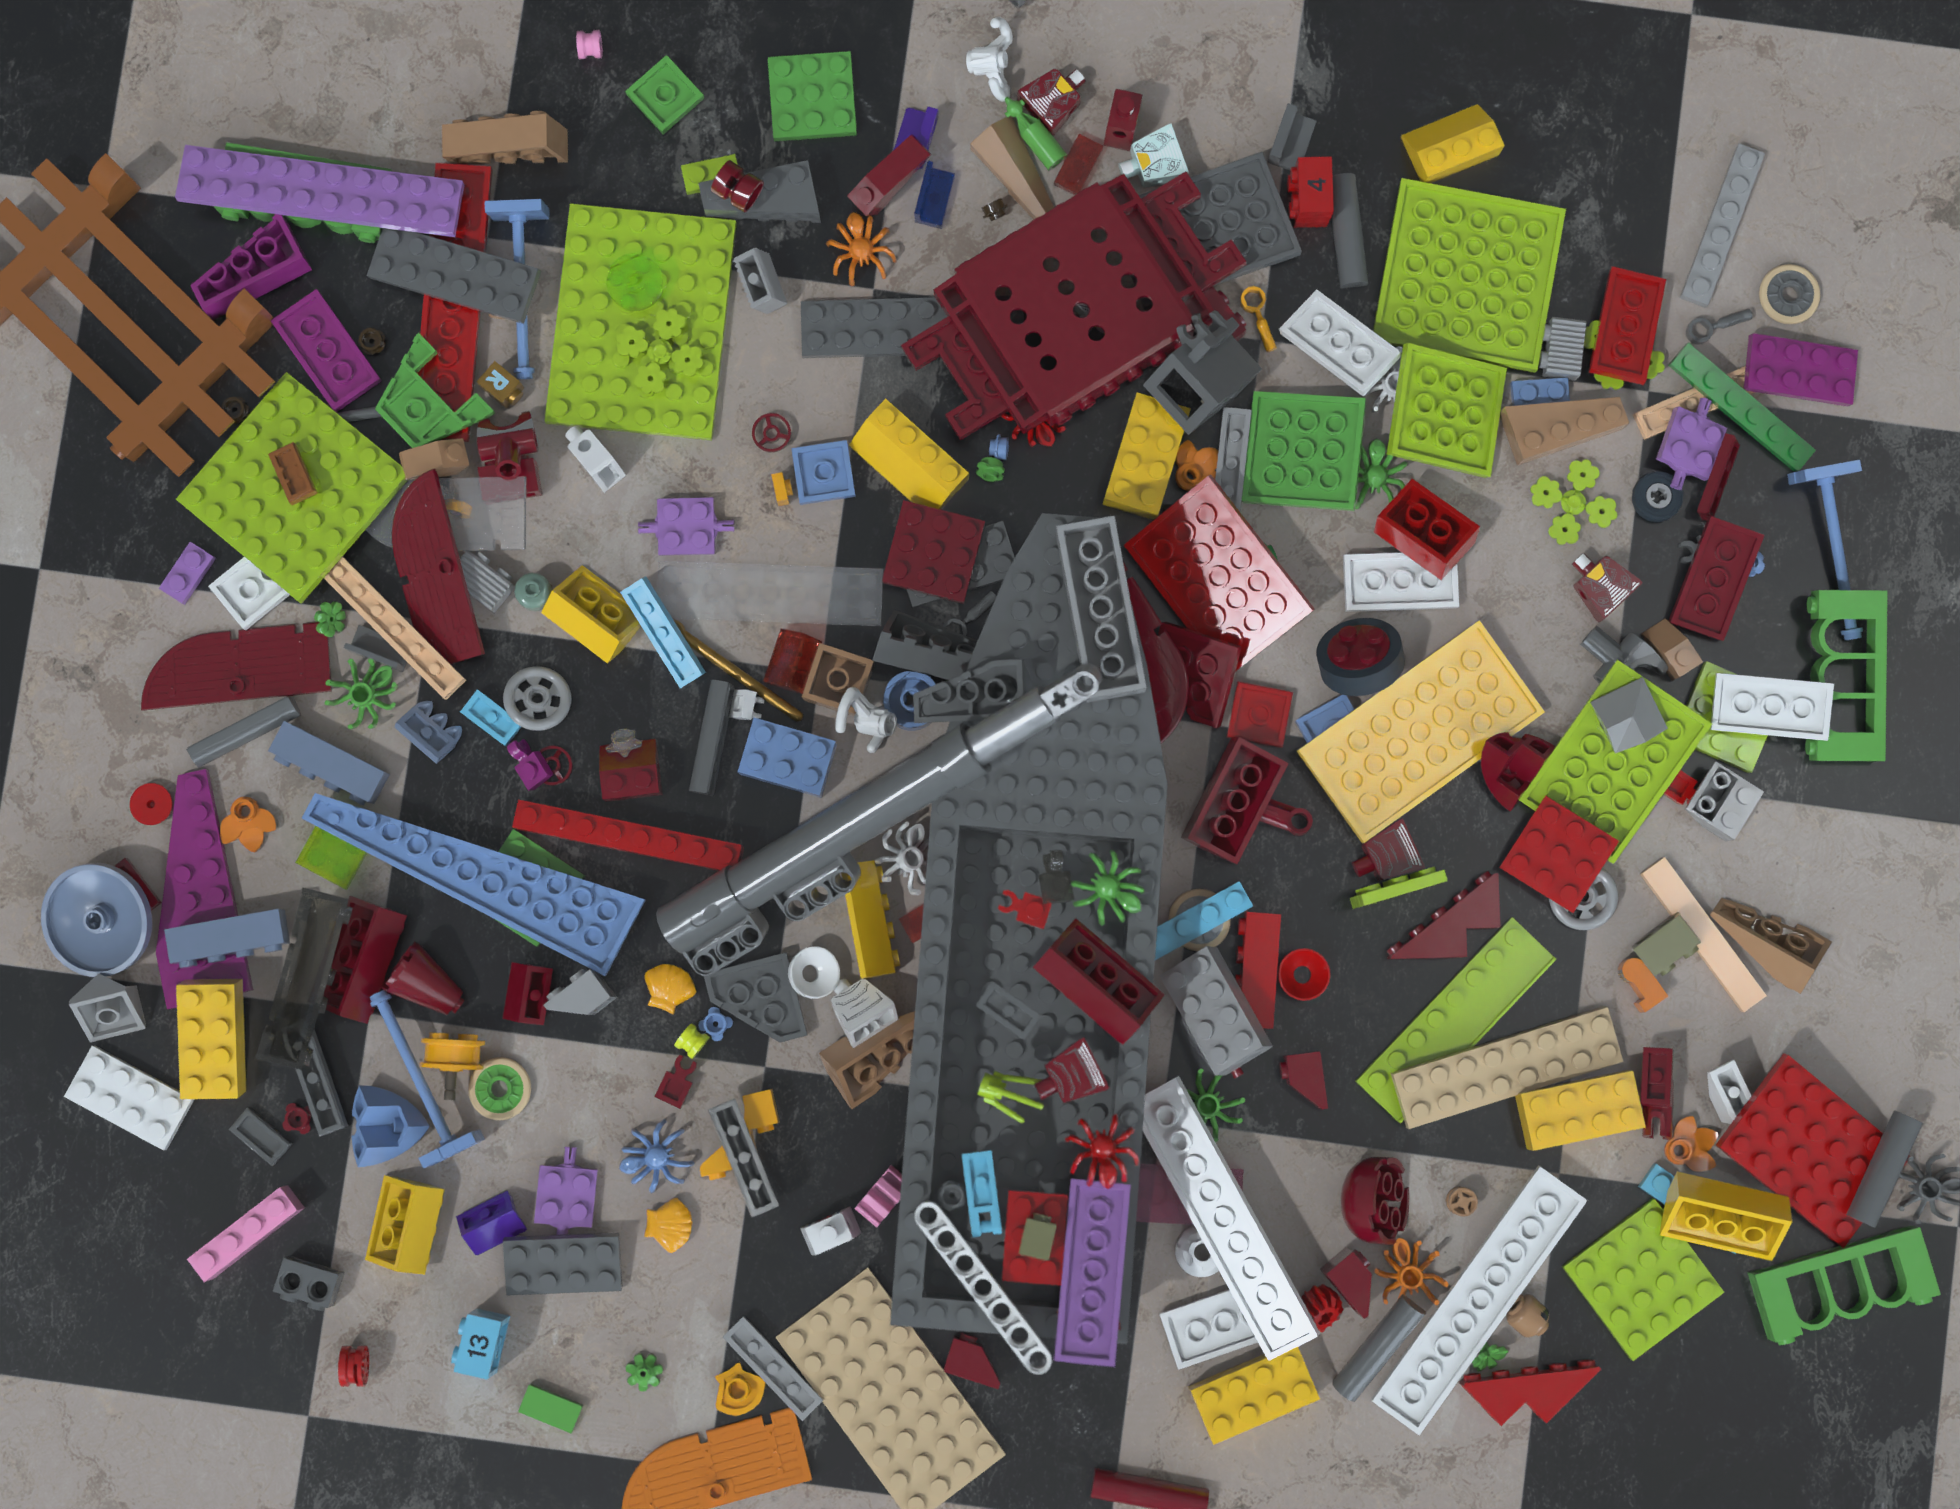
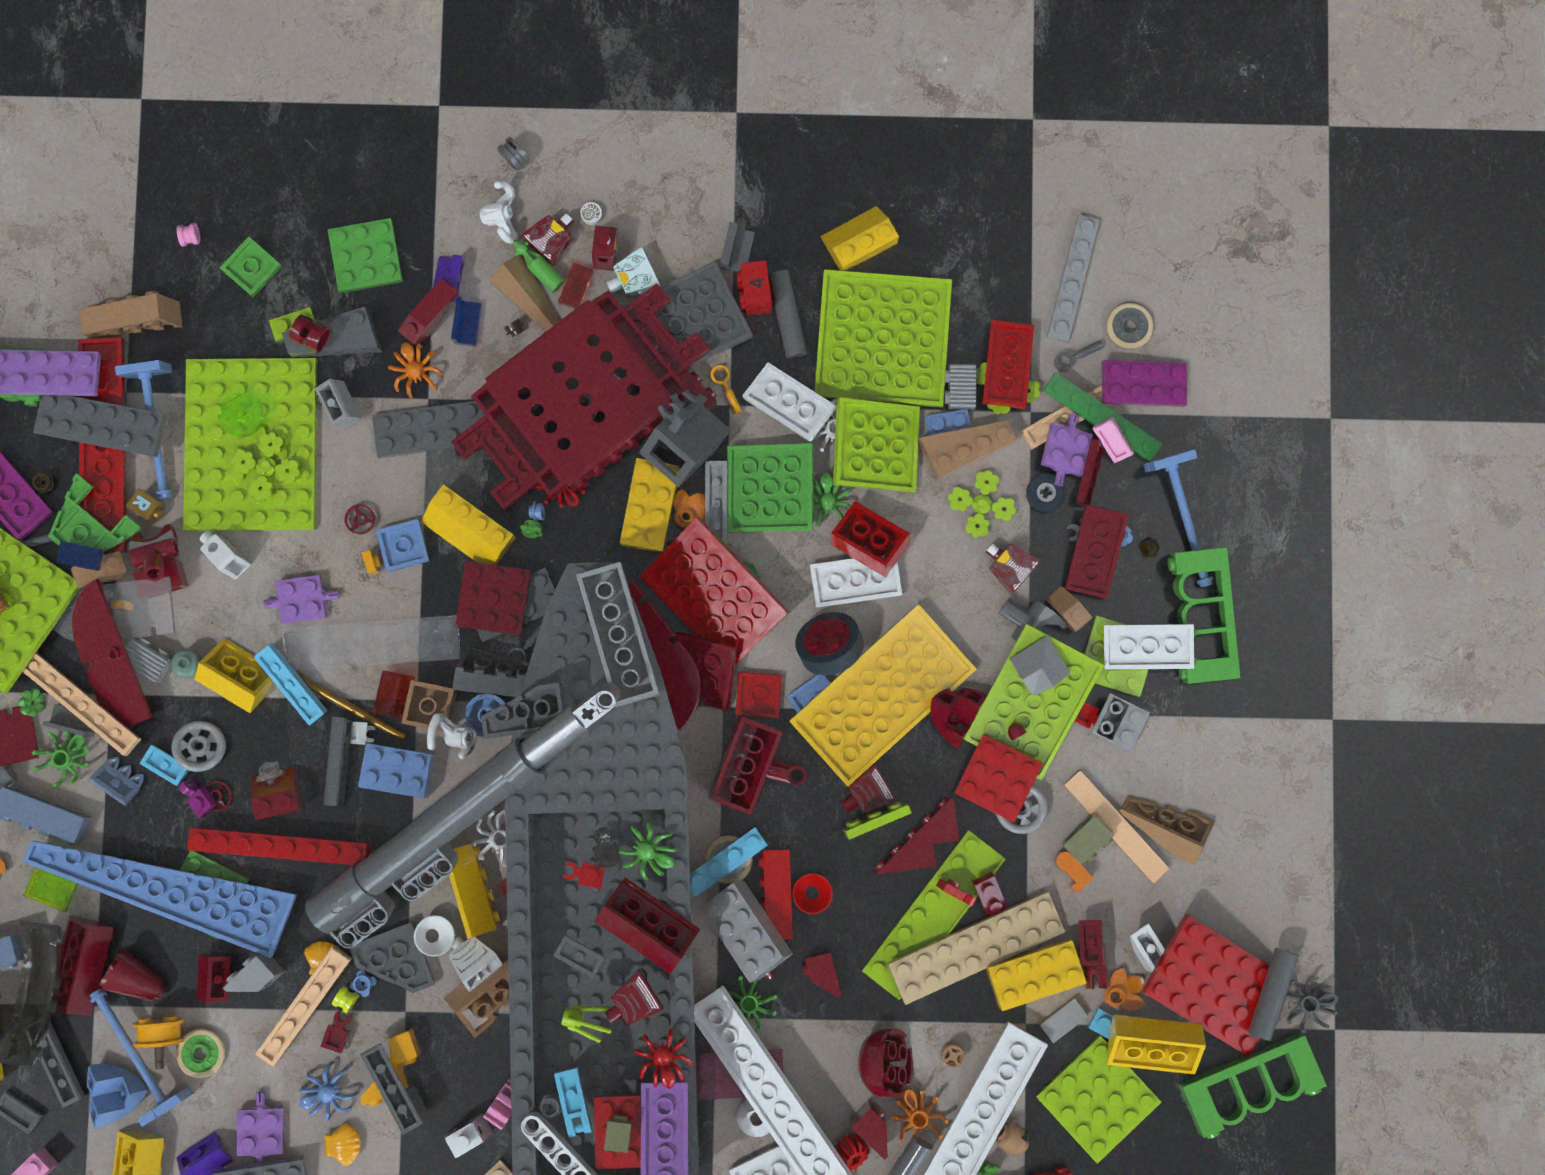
camera: 10 degrees left, 0 degrees up
dark red plate [282,1103,312,1134] -> none
none -> clear blue tile [56,541,104,571]
none -> light nougat tile [256,946,352,1067]
none -> white tile [580,202,602,225]
none -> red plate [936,878,976,907]
none -> plate [972,871,1007,917]
none -> dark red hinge [1008,723,1027,741]
none -> light grey tile [1039,997,1088,1043]
none -> bright pink tile [1093,417,1134,463]
none -> dark brown plate [1140,537,1159,557]

